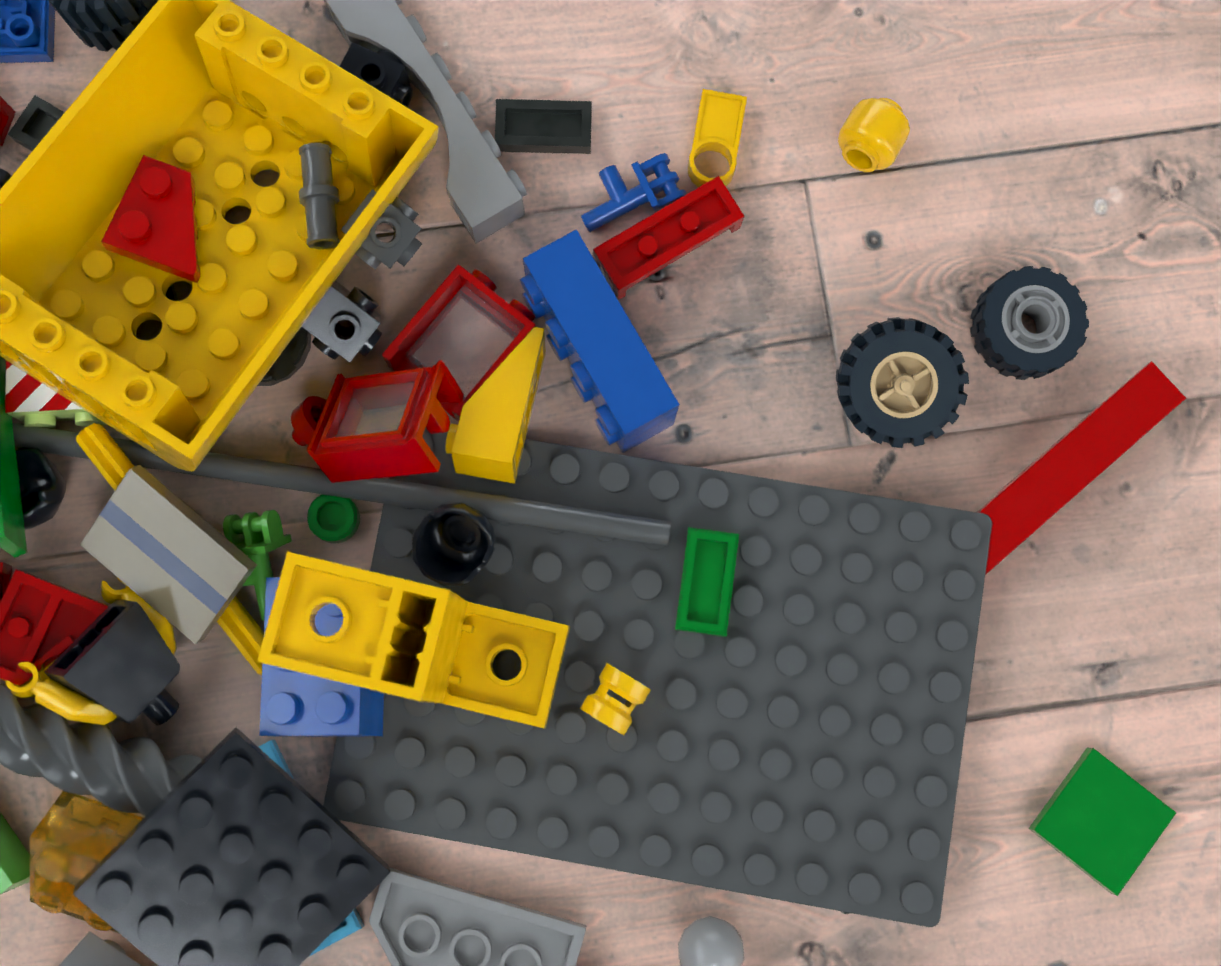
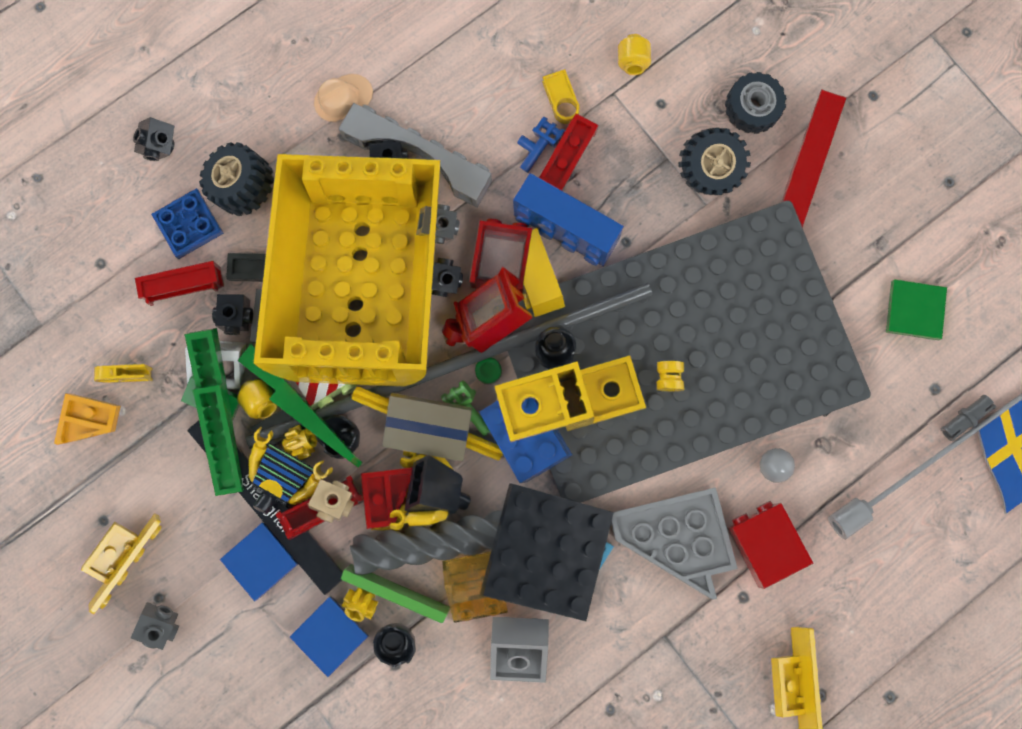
camera: 20 degrees left, 0 degrees up
red wing [101,155,200,283] -> none
dark grey pin [299,143,340,250] -> none
pearl dark grey tile [495,99,592,154] -> none
green tile [675,527,739,637] -> none

